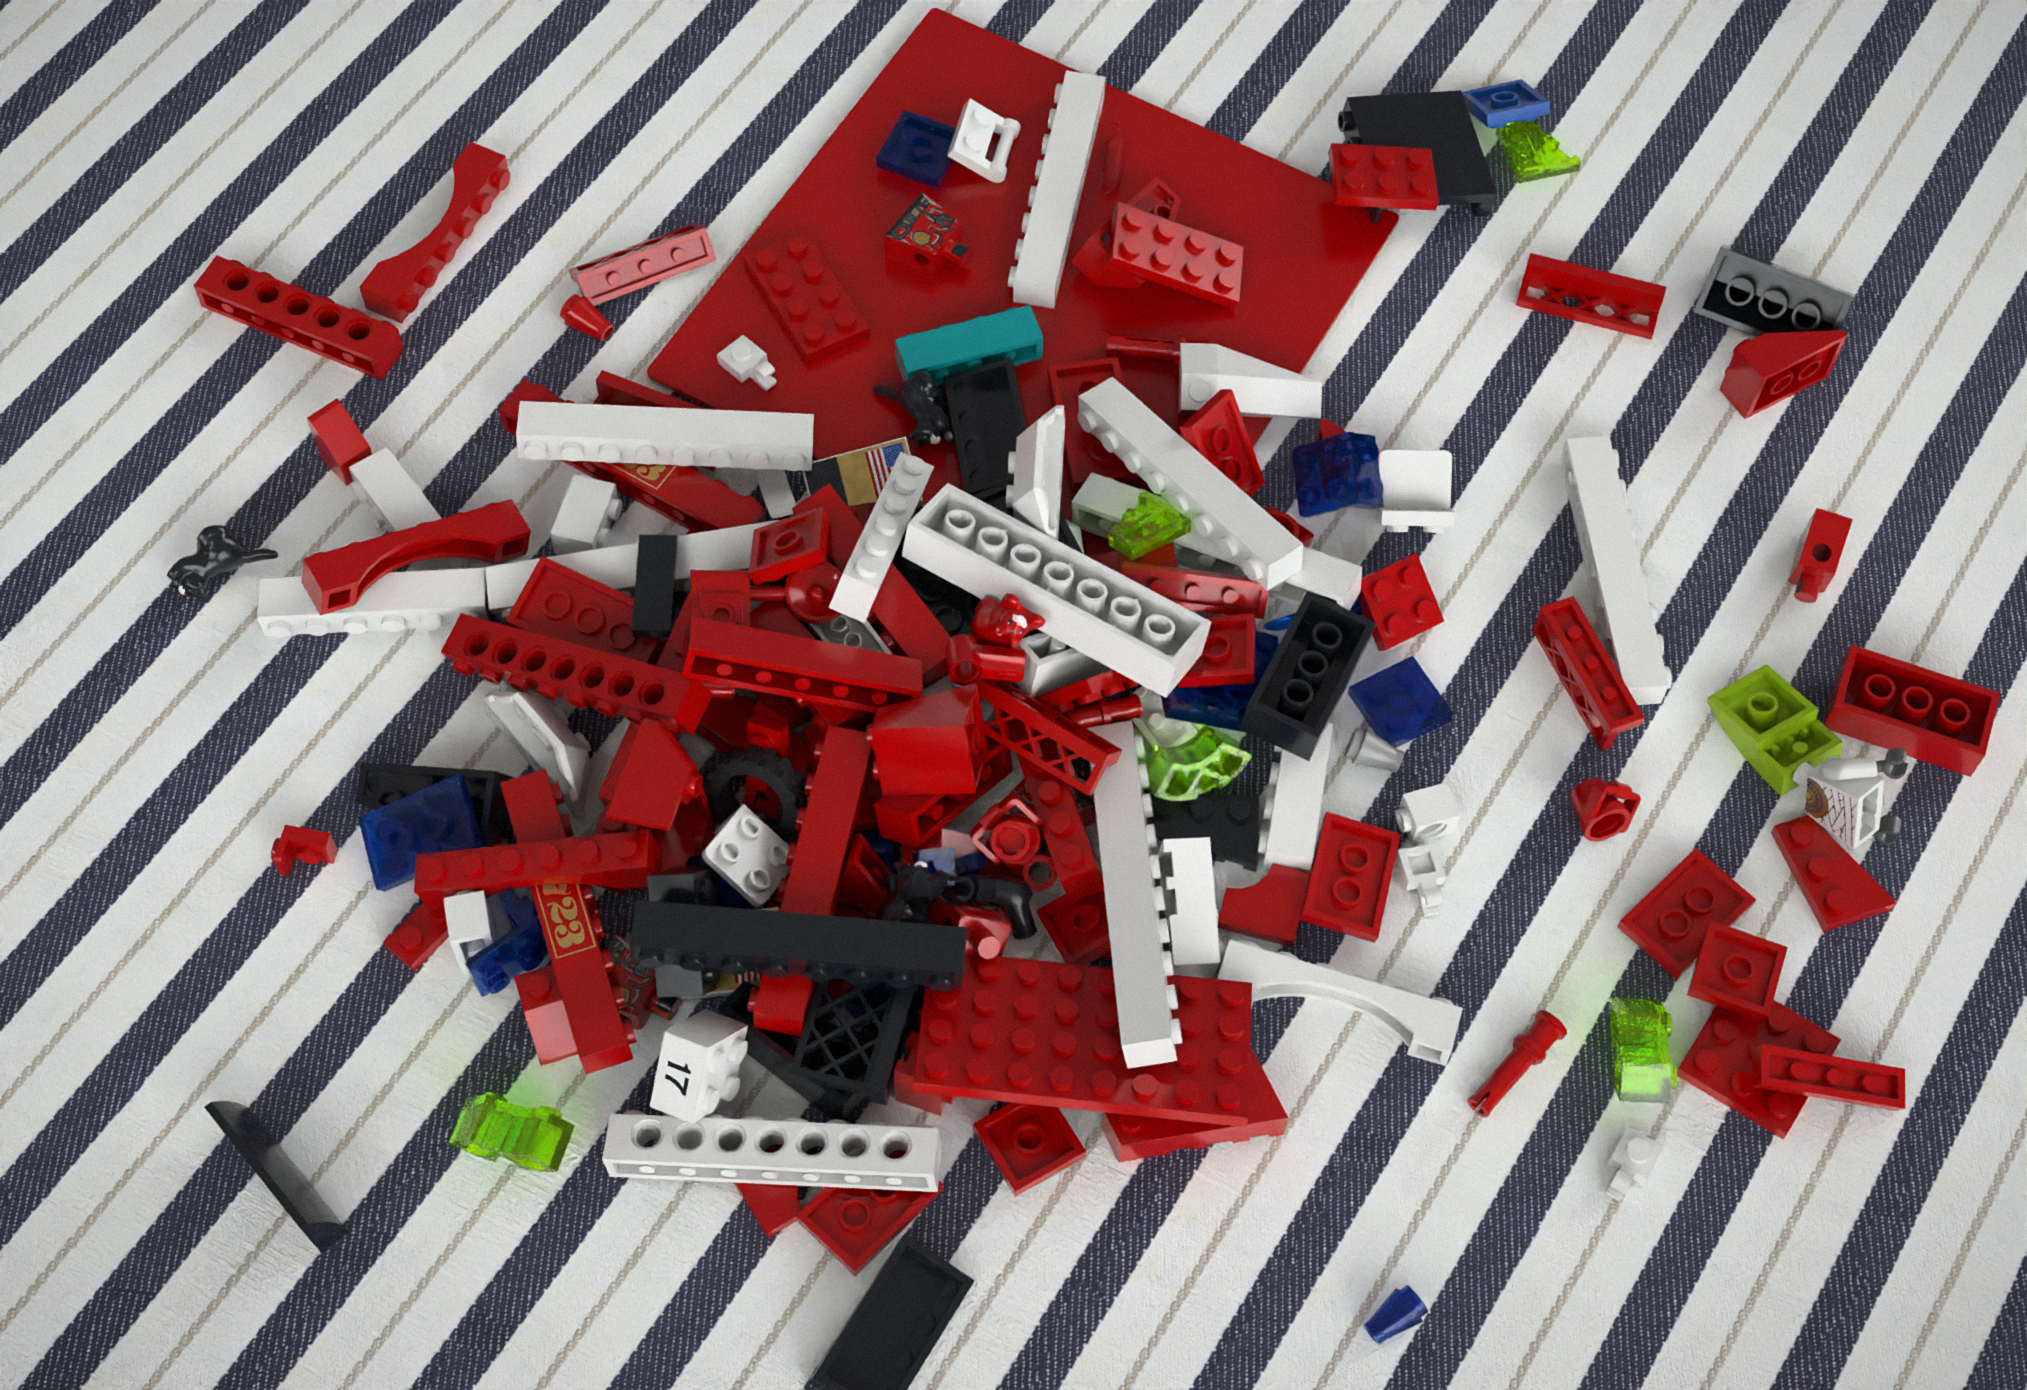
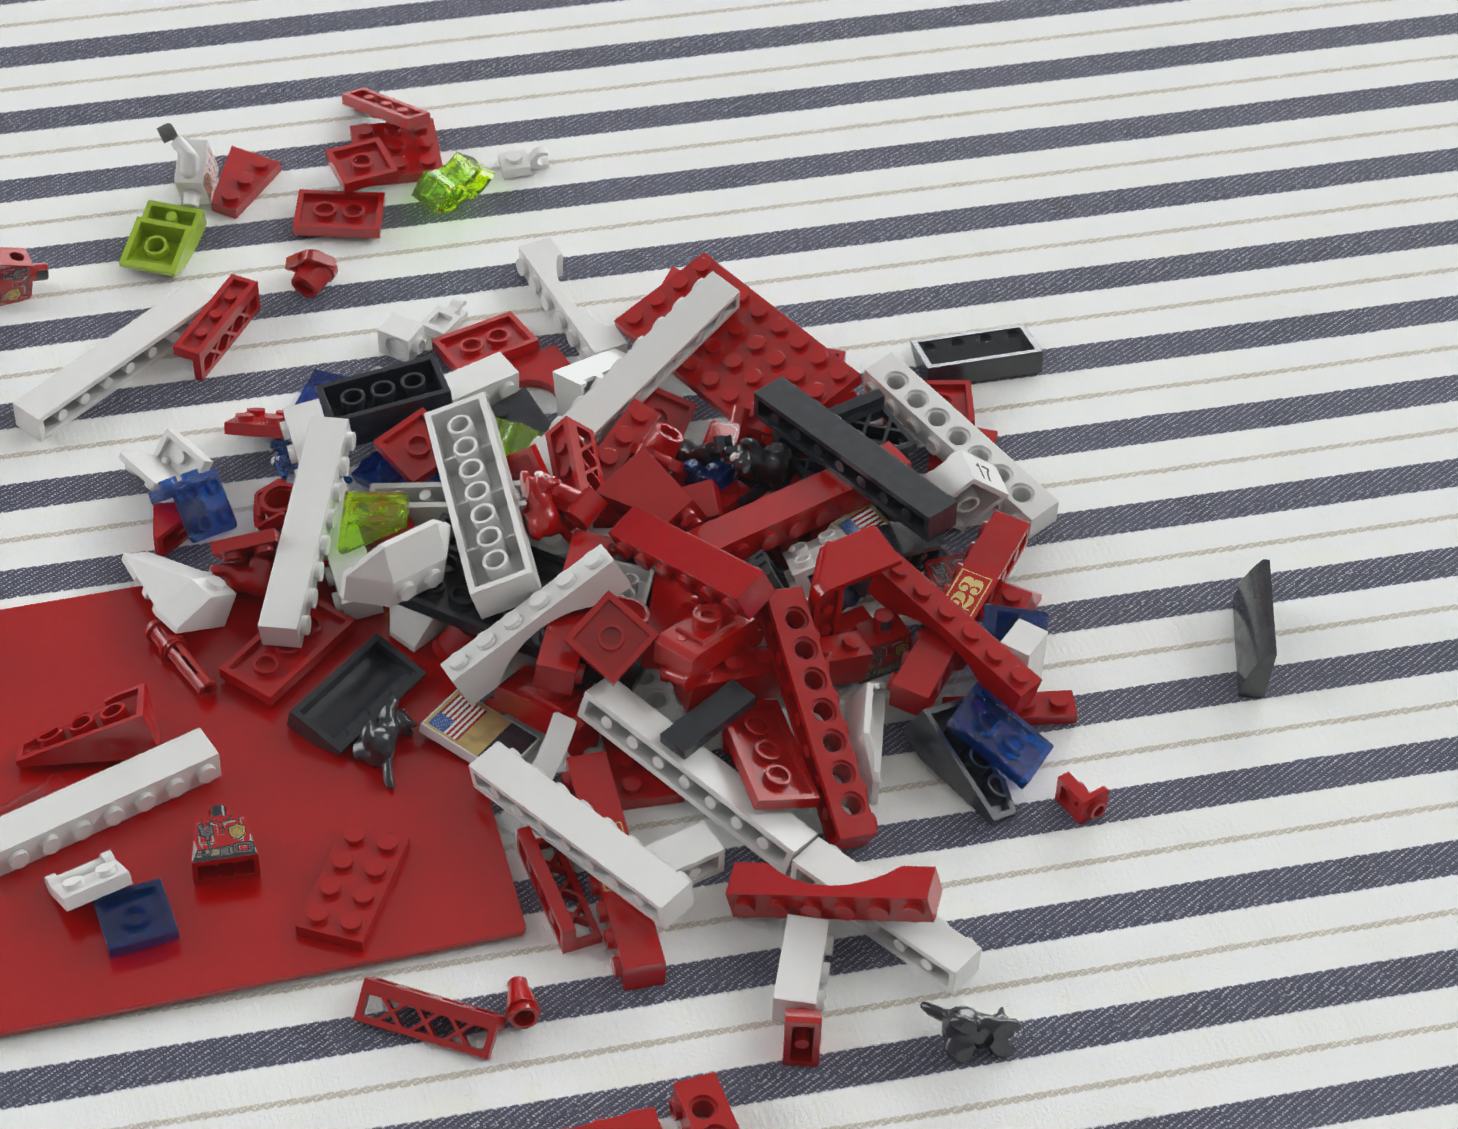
camera: 135 degrees left, 15 degrees down
clear neon green brick [449,1092,575,1172] -> none
white plate [717,335,777,391] -> none
teal brick [895,305,1044,386] -> none
plate [1107,202,1244,309] -> none
red plate [1118,561,1270,619] -> none
clear blue cone [1363,1285,1428,1345] -> none
red pin [1467,1010,1567,1118] -> none
red brick [1823,644,2001,777] -> none

